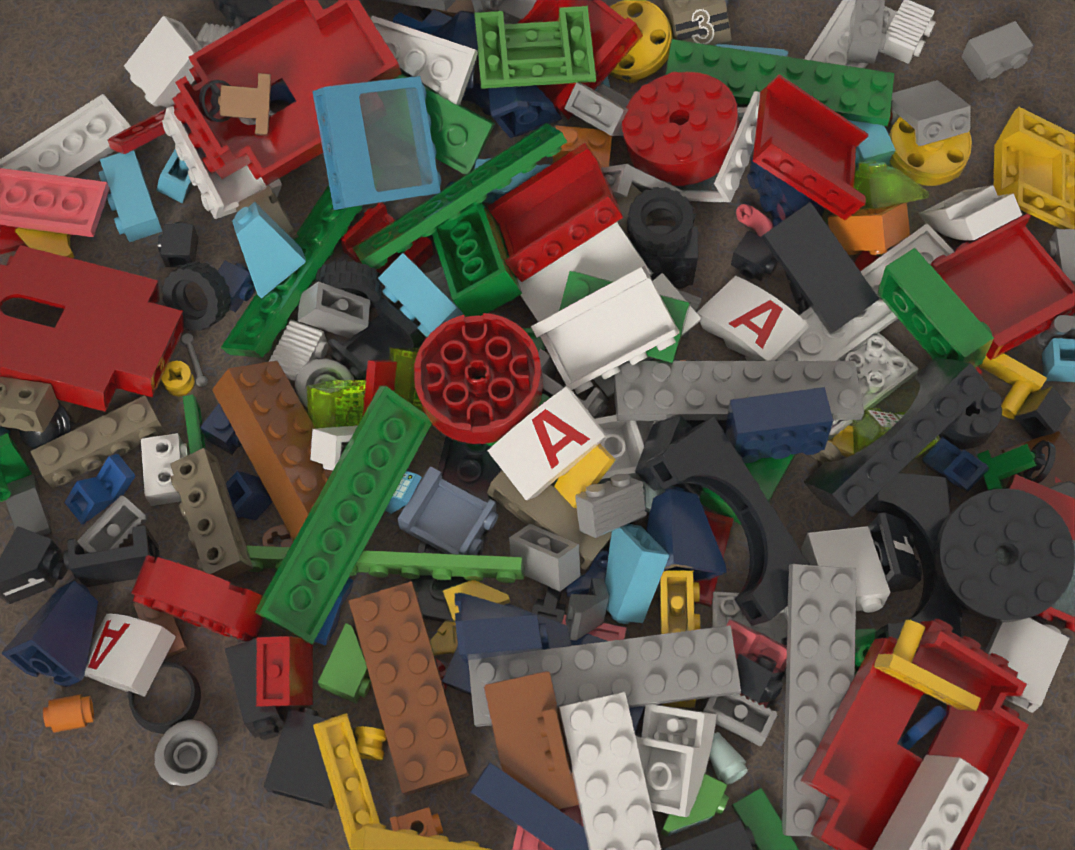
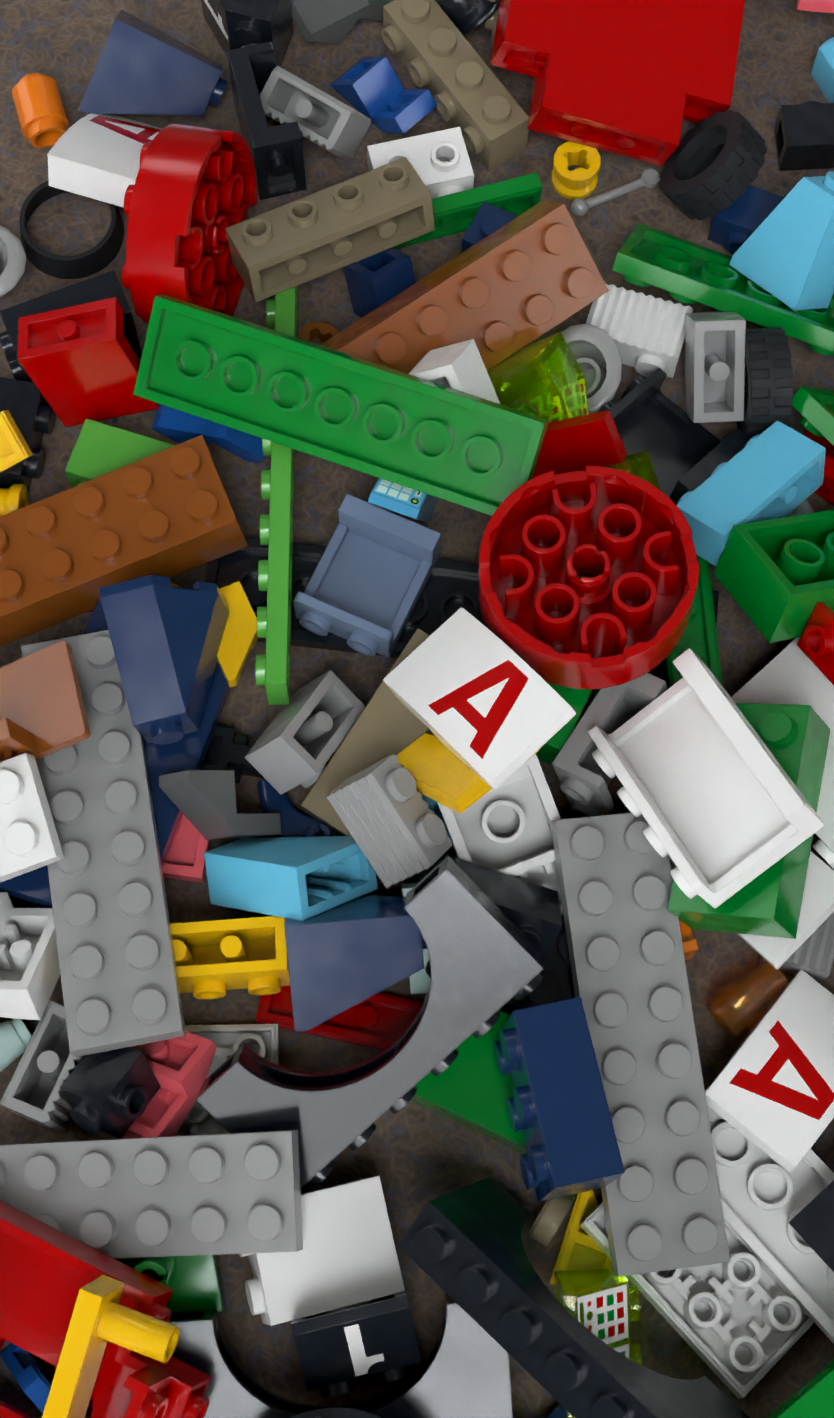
camera: 85 degrees right, 5 degrees up
none -> clear orange cone [706,961,789,1039]

